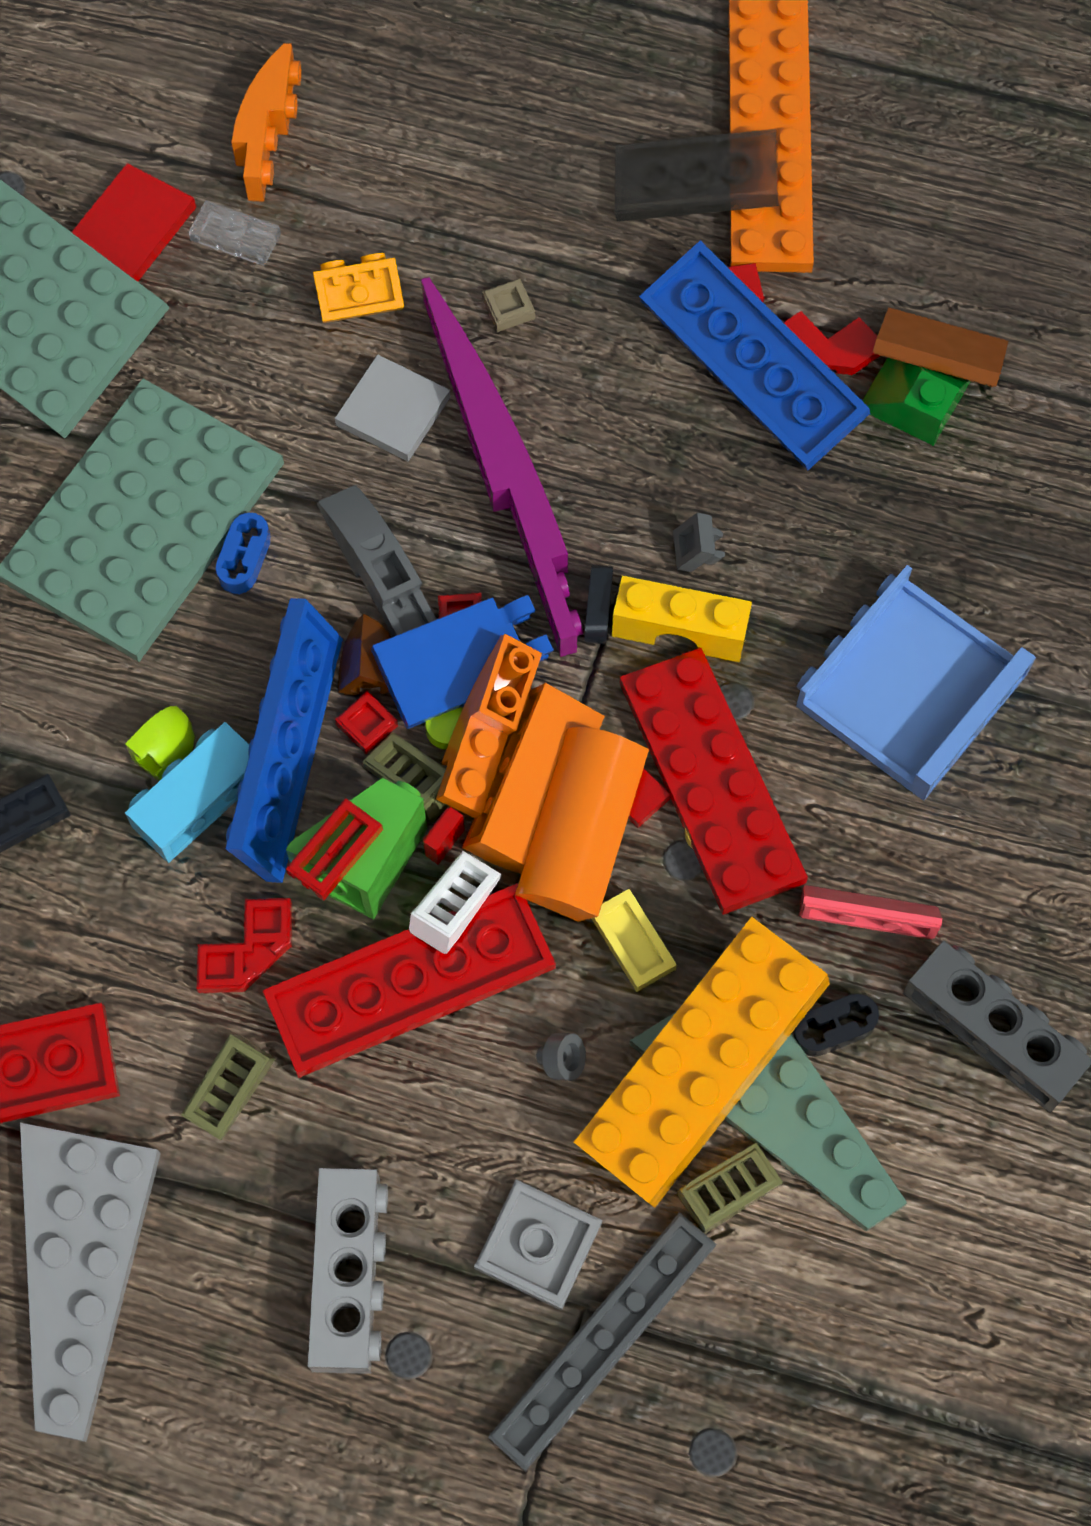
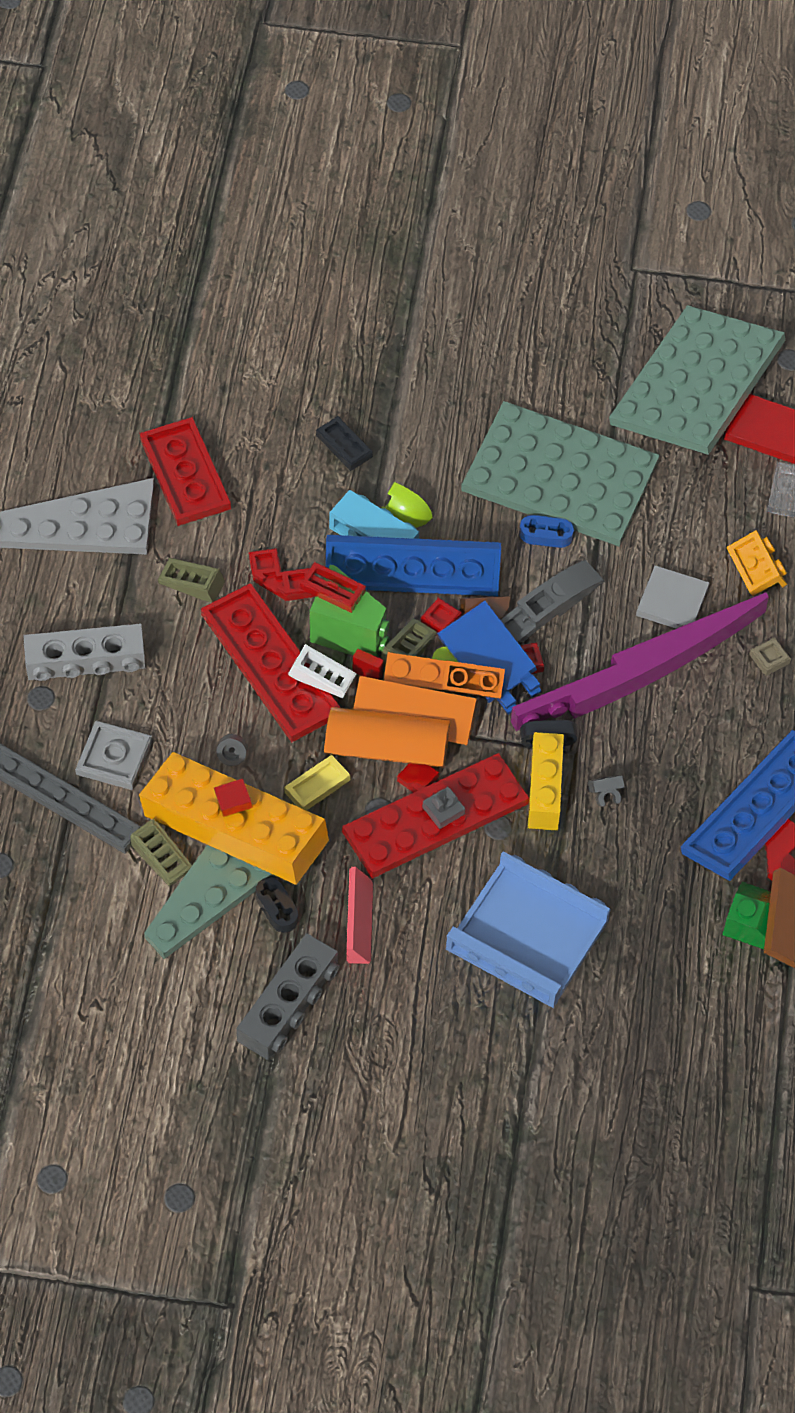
camera: 80 degrees right, 10 degrees down
none -> red tile [214,778,253,817]
none -> dark grey tile [422,787,465,829]

